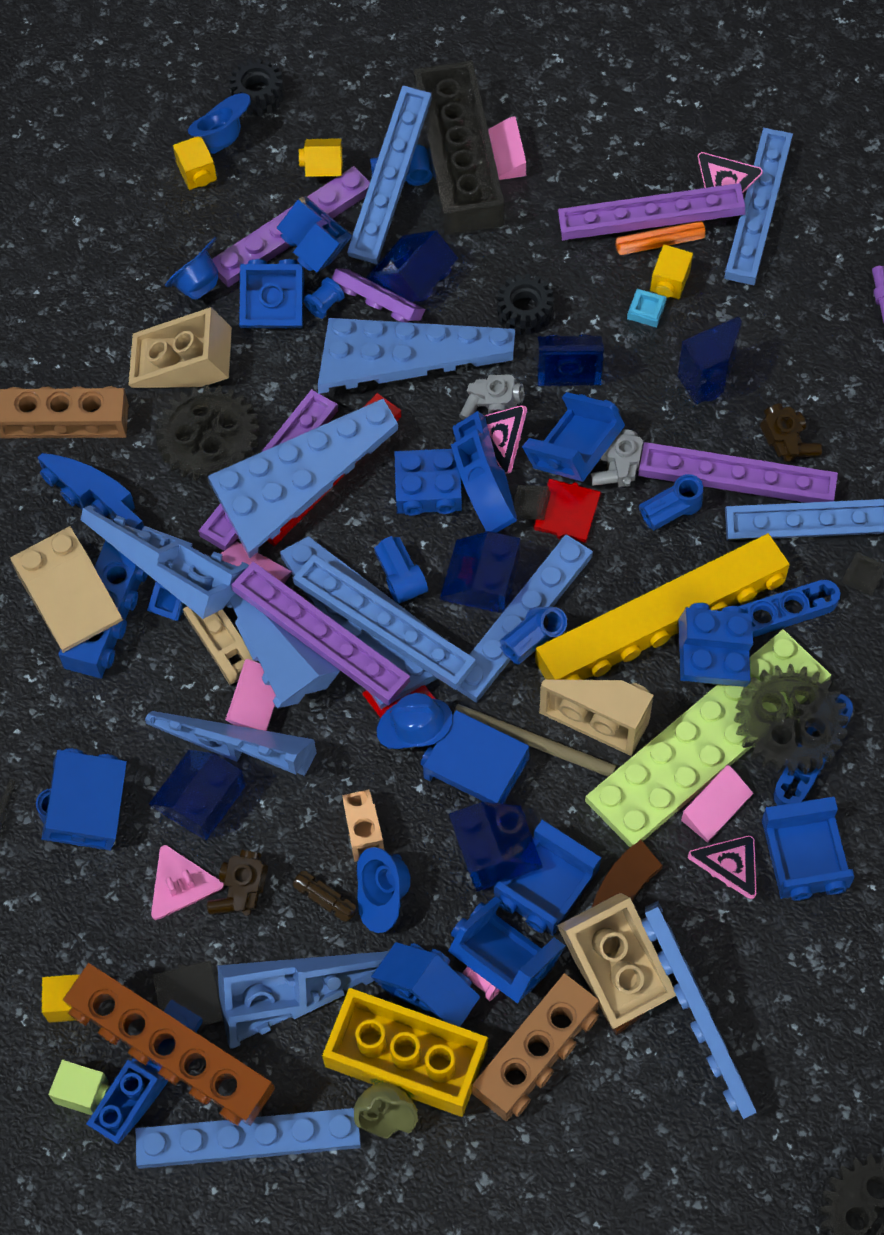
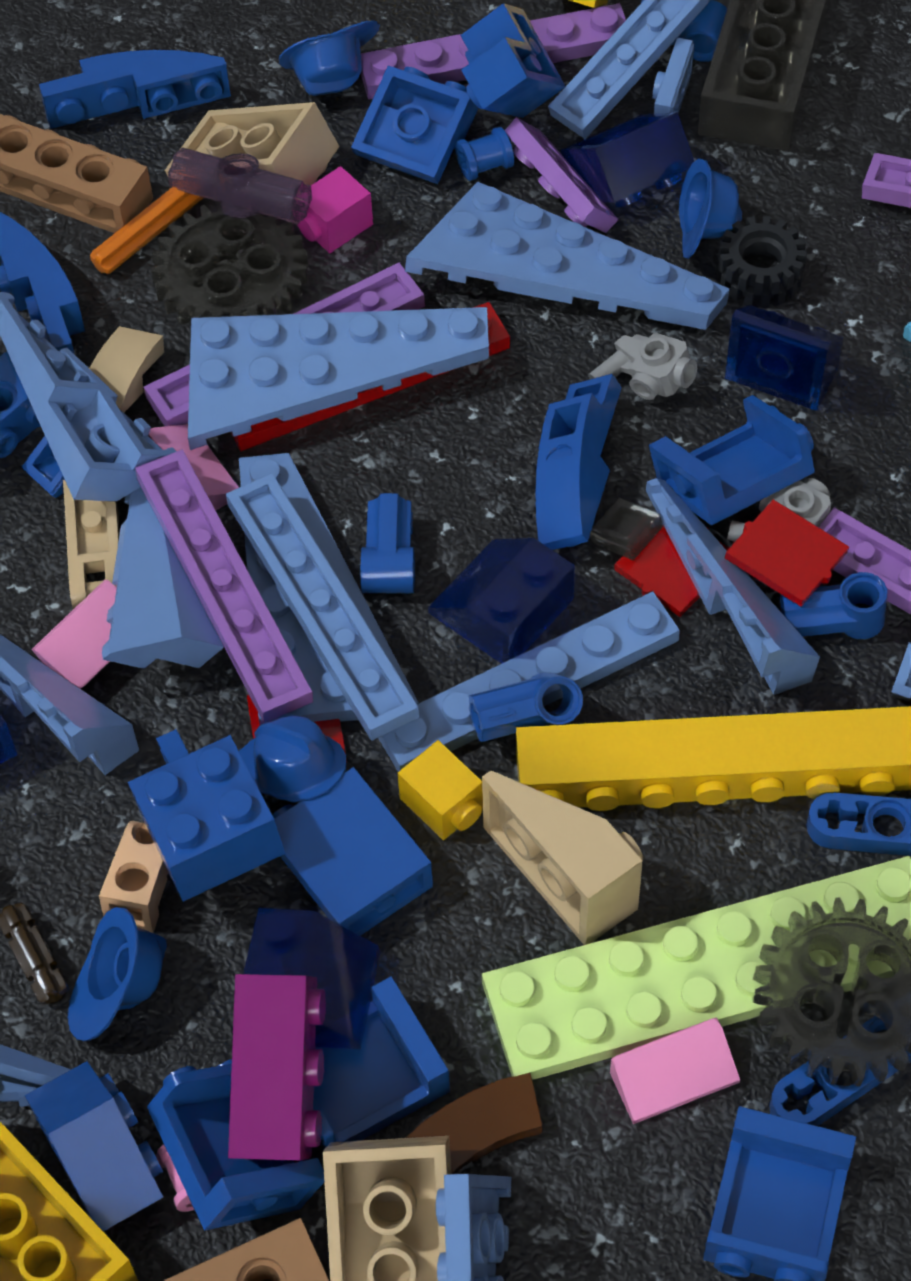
camera: 25 degrees right, 5 degrees down
blue plate [394,449,462,516] -> none
dark tan piece [453,704,617,777] -> none
piece [484,405,527,474] -> none
bright pink slope [486,116,526,181] -> none
blue plate [678,603,753,687] -> none
black piece [688,836,757,899] -> none
none -> blue slope [39,50,231,129]
none -> tan slope [89,326,164,413]
none -> orange axle [90,176,205,274]
none -> blue hinge [128,729,286,902]
none -> clear purple piece [168,147,312,224]
none -> magenta brick [228,974,326,1161]
none -> dark pink brick [296,166,373,254]
none -> yellow brick [397,740,483,841]
none -> medium blue wedge [646,478,820,695]
none -> medium blue plate [653,38,694,139]
none -> blue piece [679,159,742,259]
none -> red piece [724,499,849,607]

